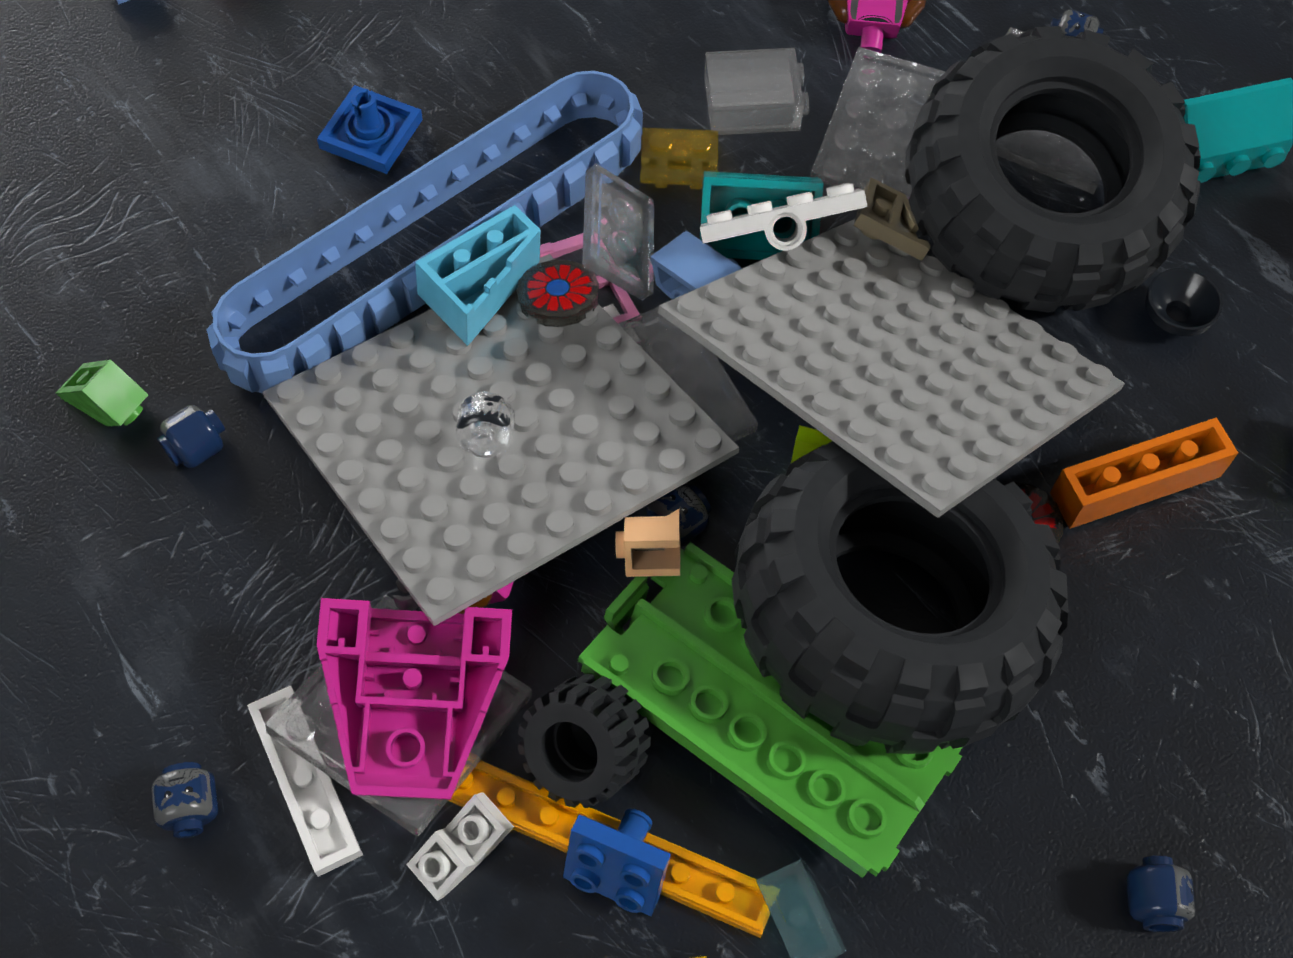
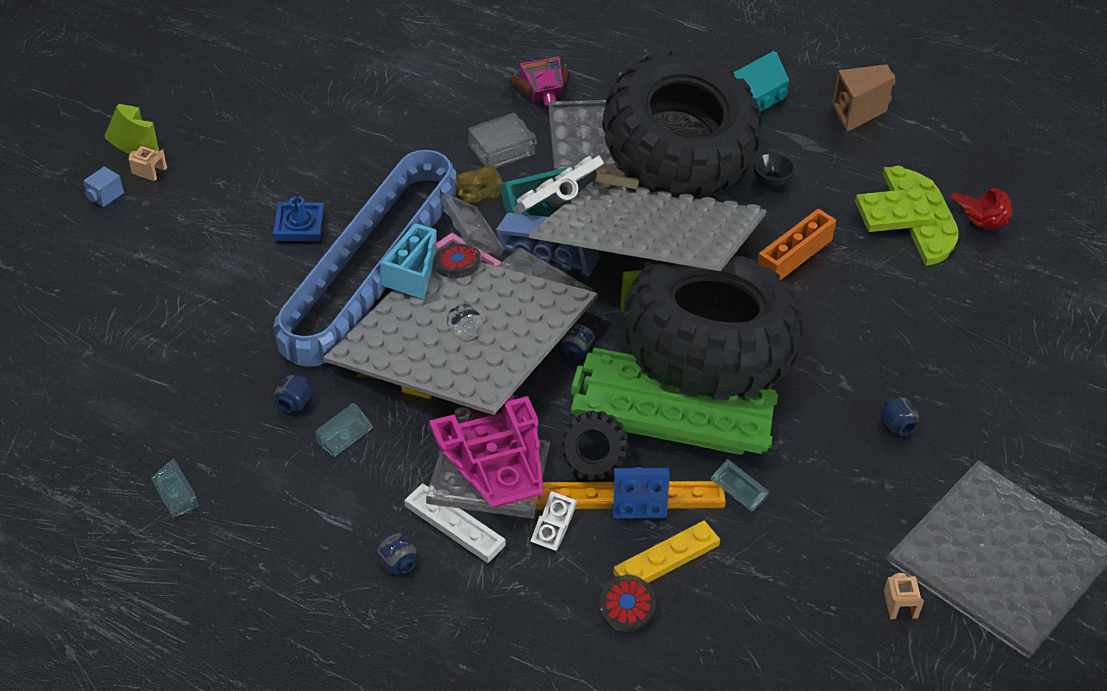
camera: 25 degrees left, 15 degrees down
bright green slope [56,359,148,426] -> none
light nougat window [615,509,681,577] -> none
none -> clear light blue slope [315,403,373,457]

